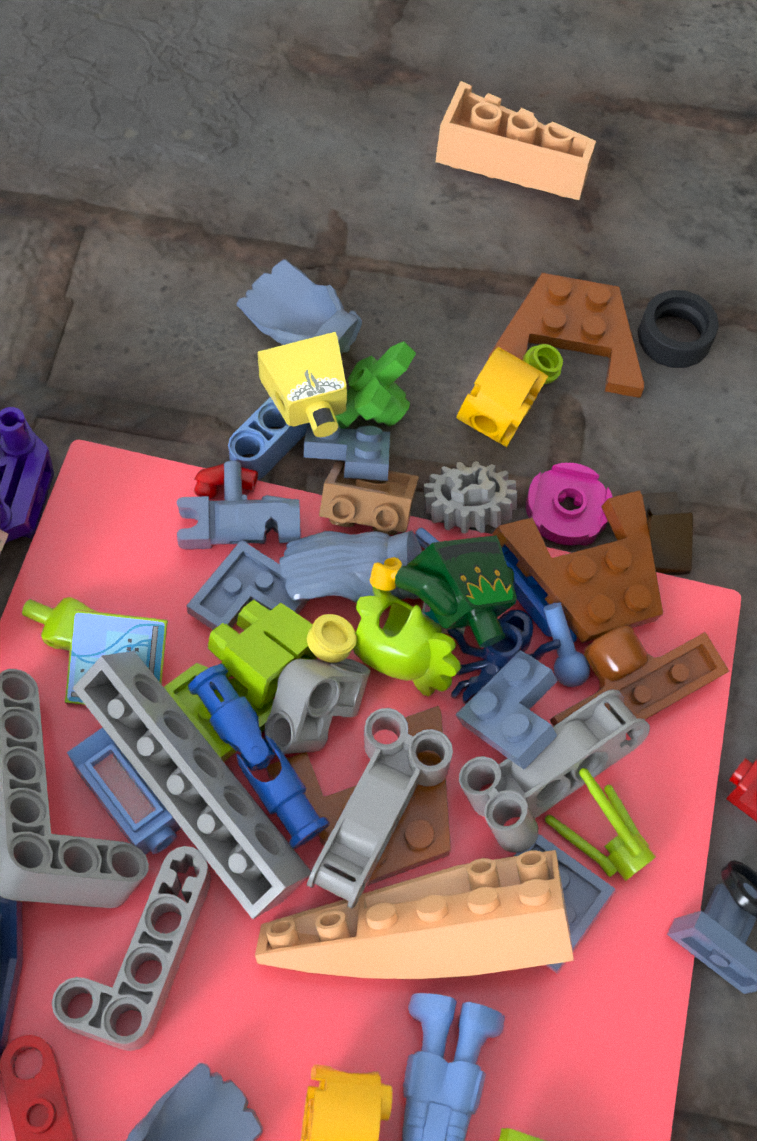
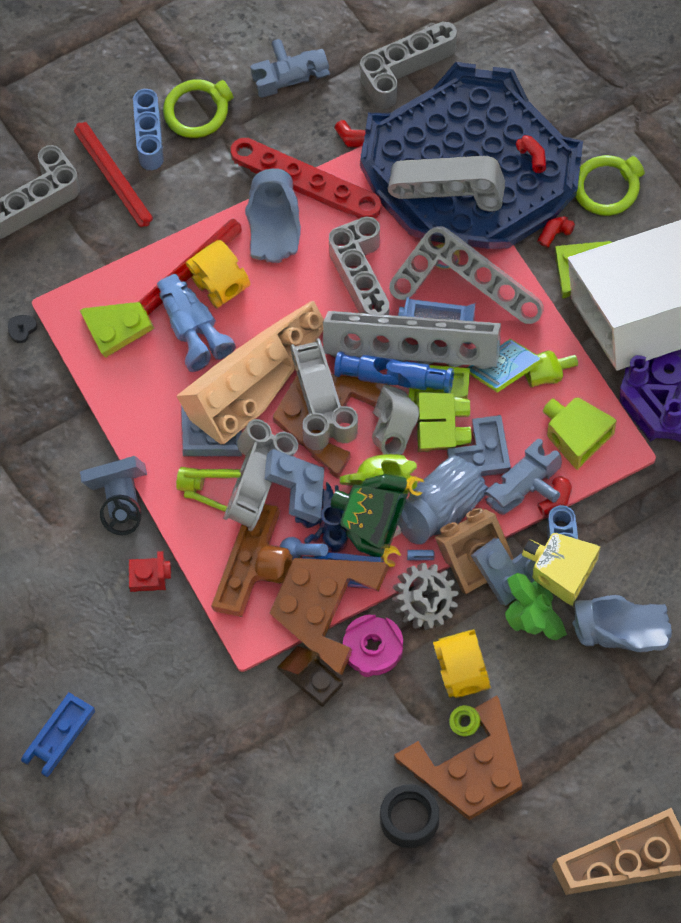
camera: 145 degrees right, 0 degrees up
light yellow tile [307,614,357,663] -> none
none -> lime torso [543,398,617,470]

